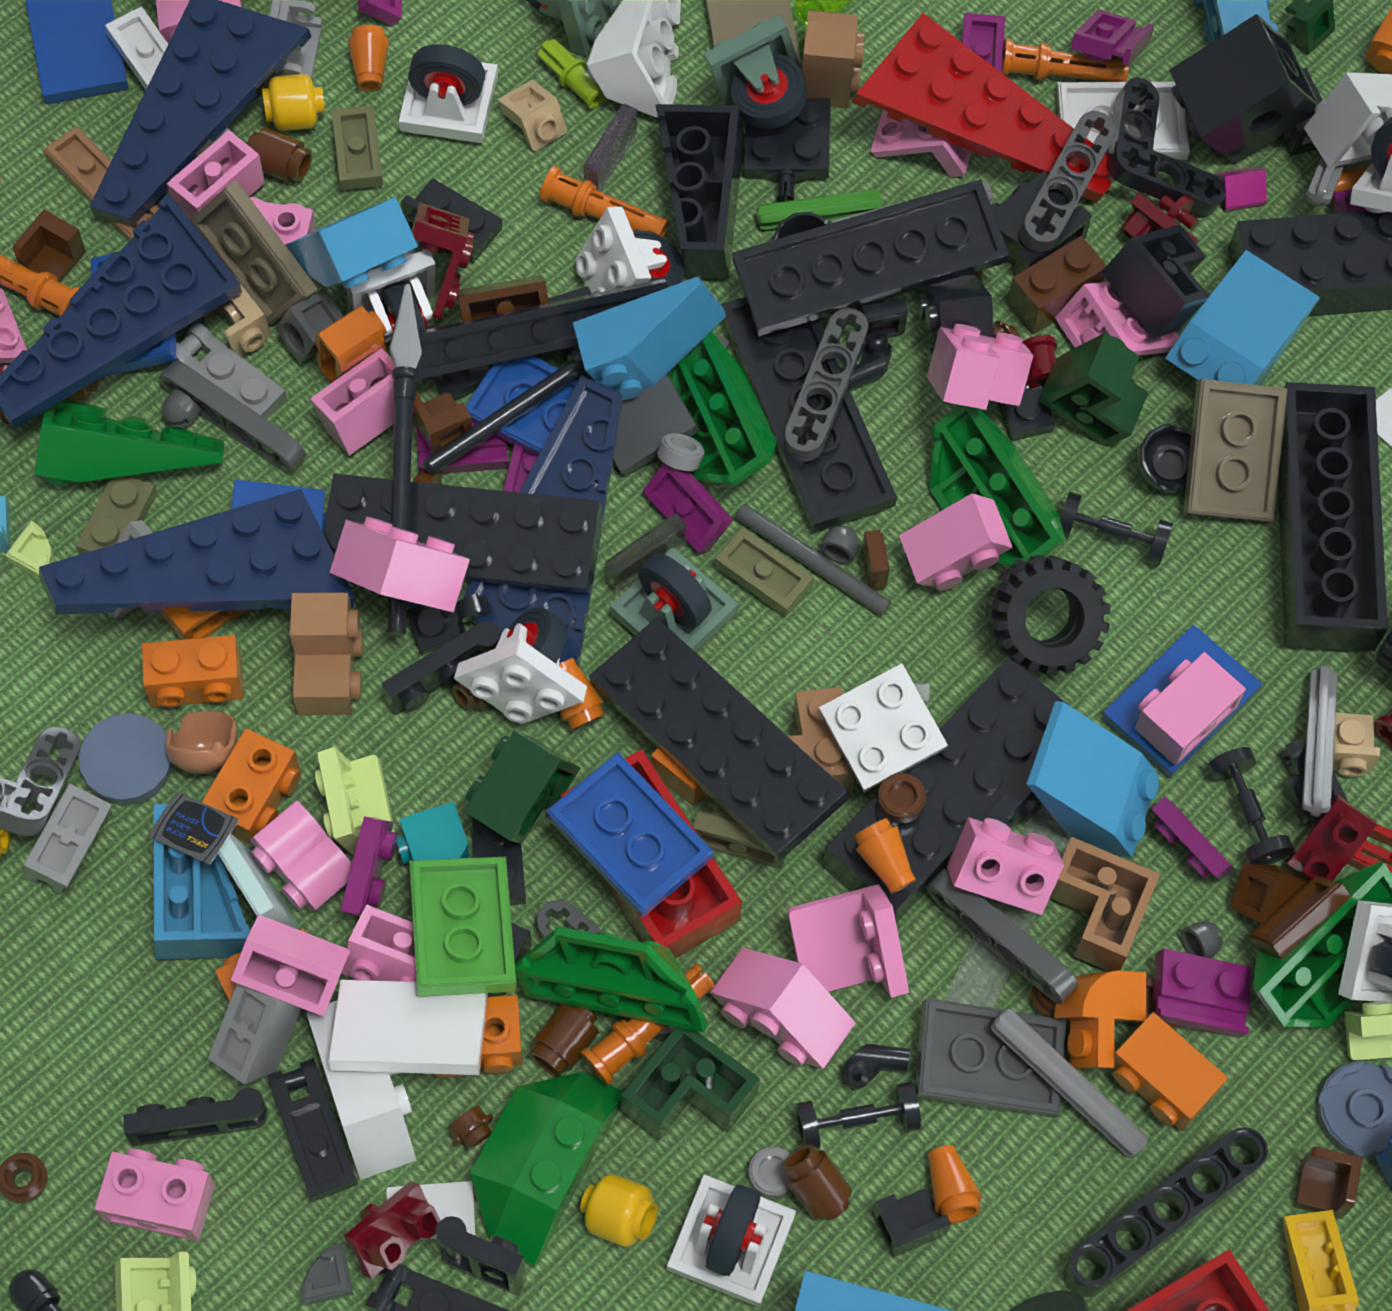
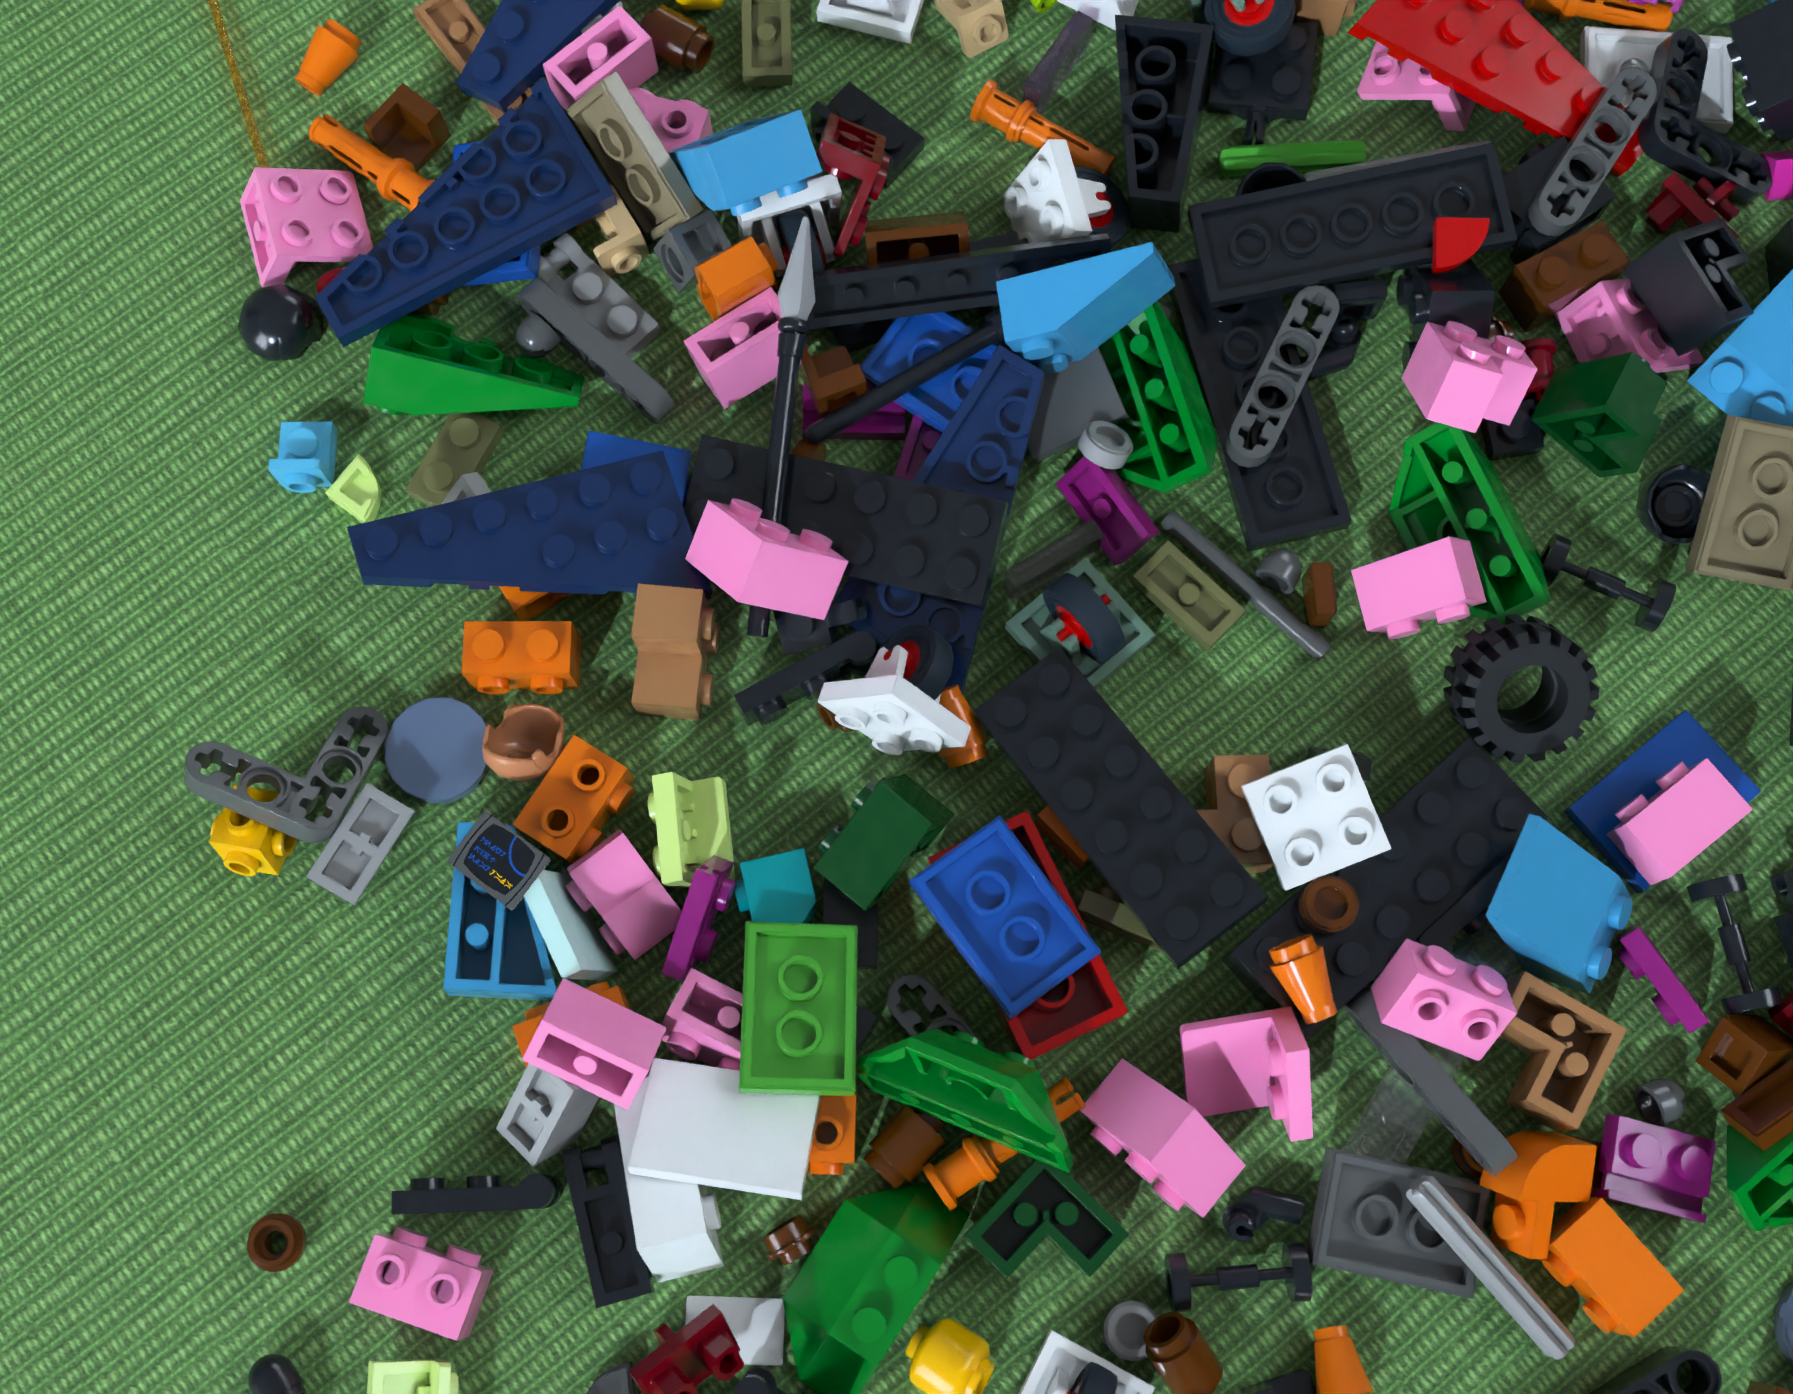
camera: 10 degrees right, 10 degrees up
none -> red tile [1432,217,1490,274]

